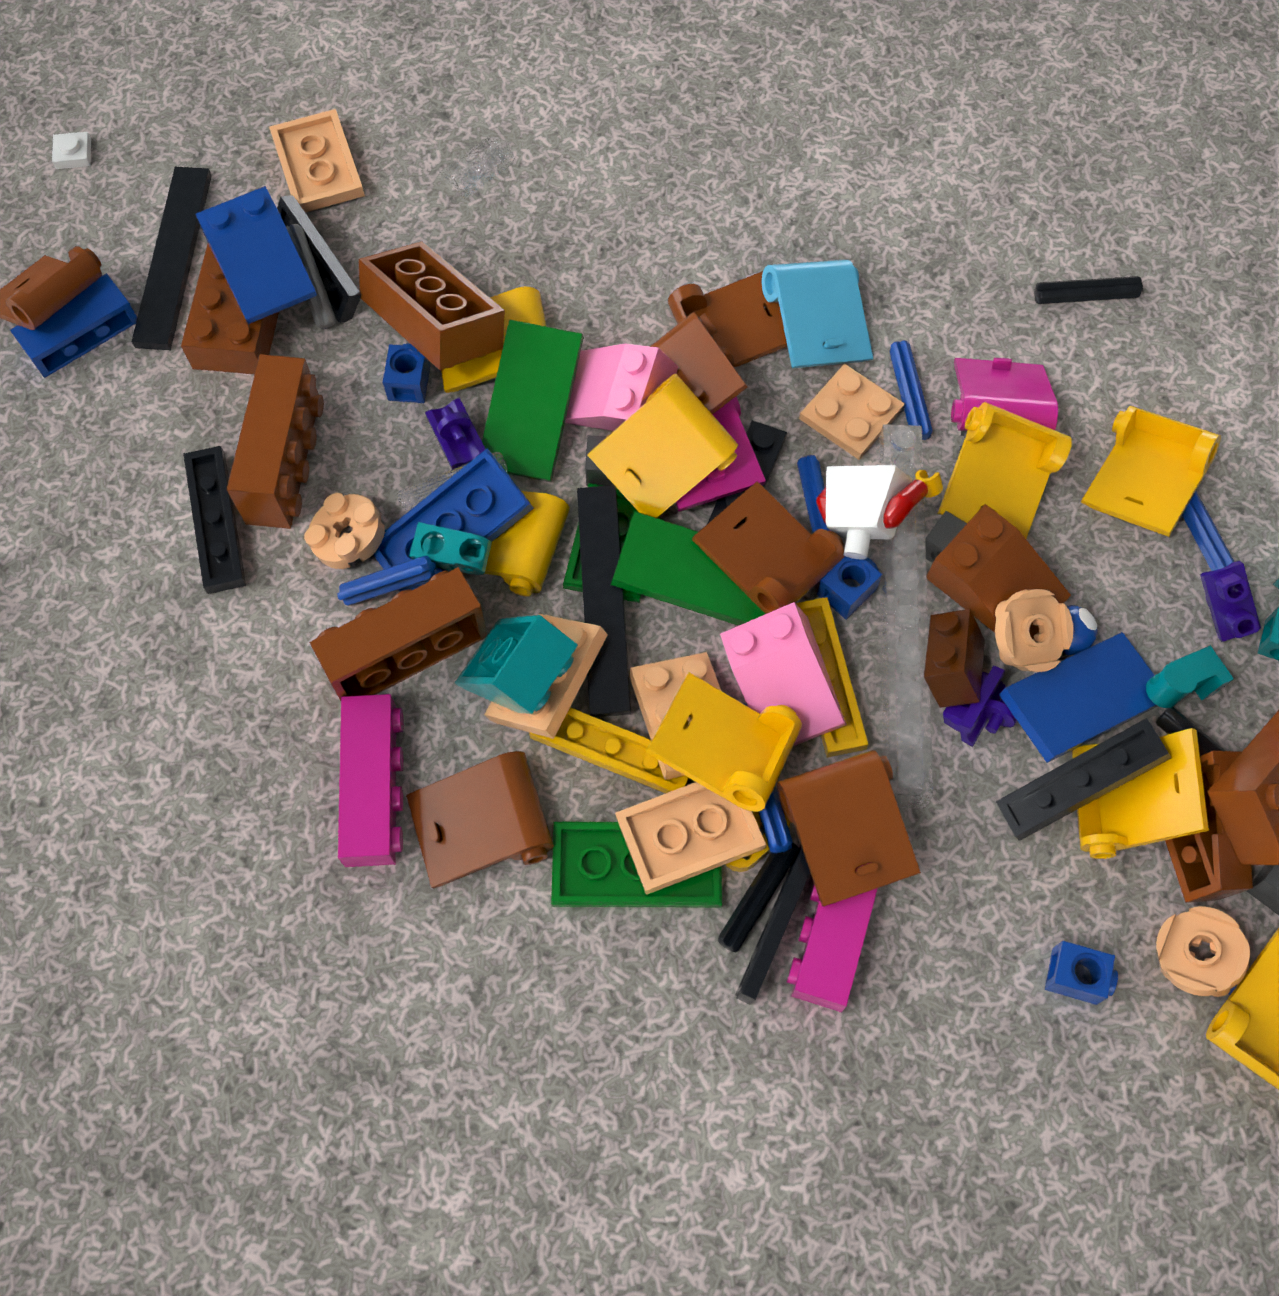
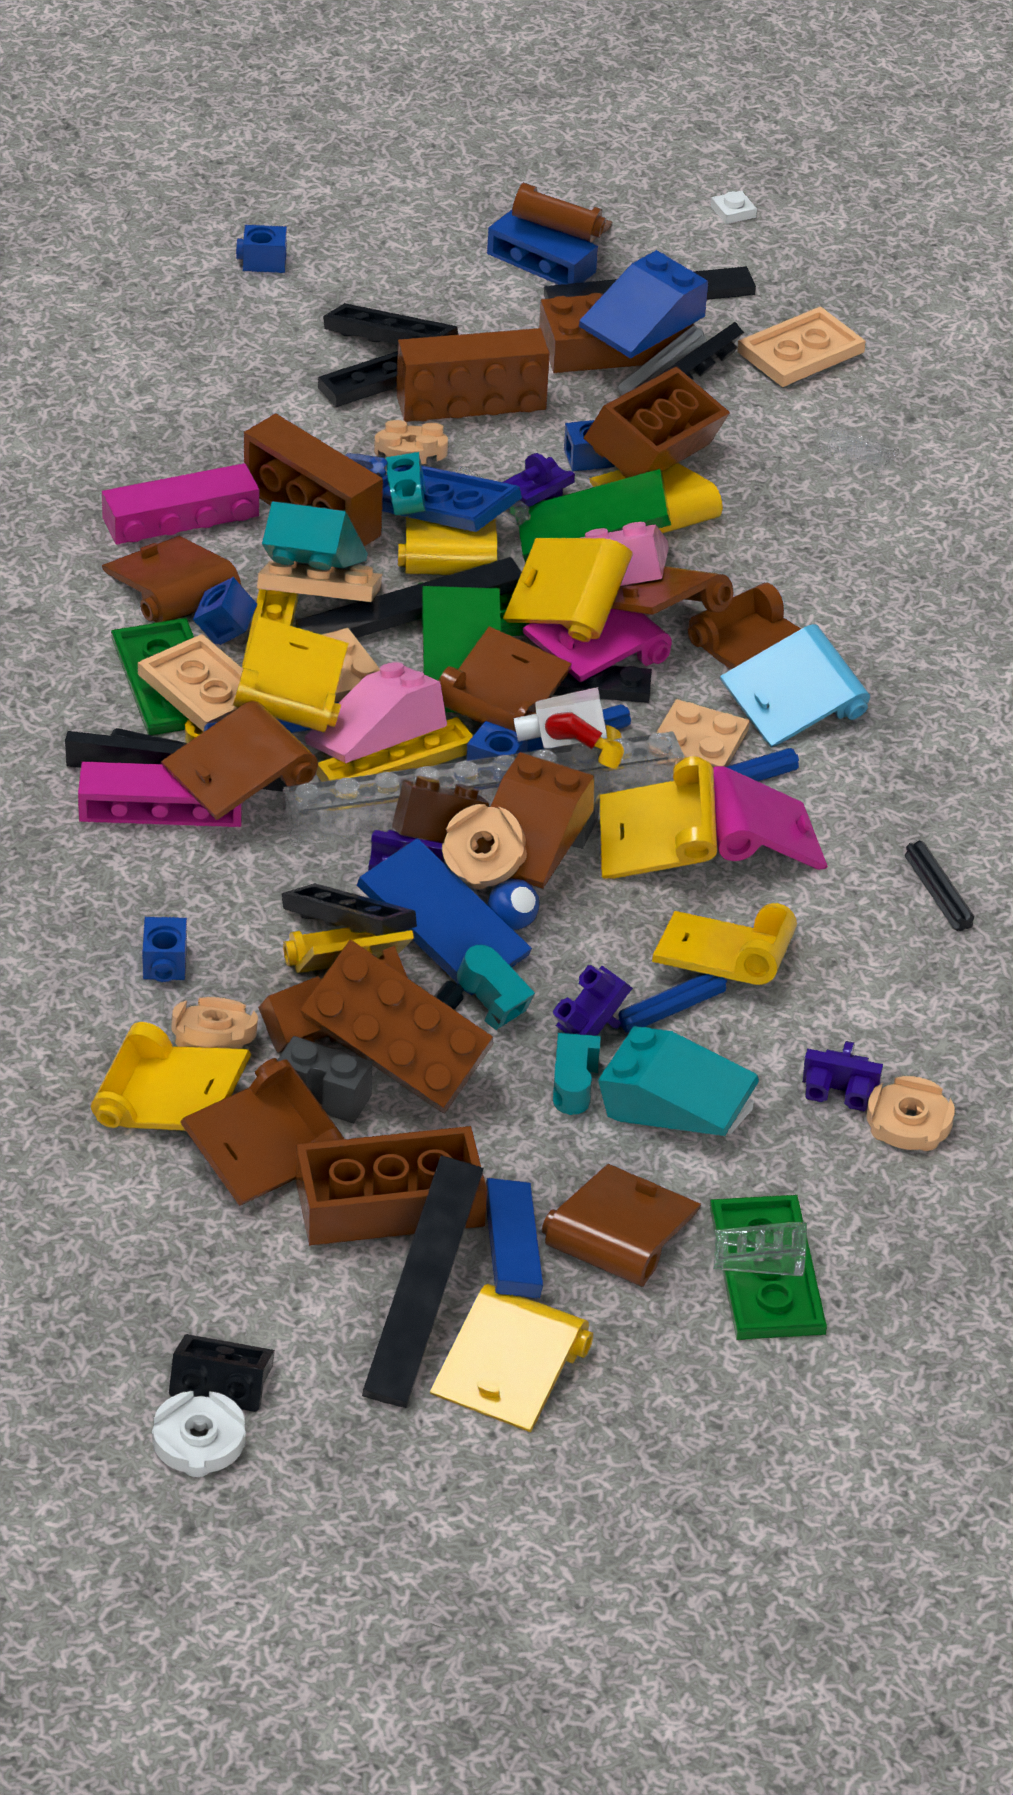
camera: 70 degrees right, 25 degrees down
none -> blue brick [193,577,257,645]
none -> black plate [323,303,458,347]

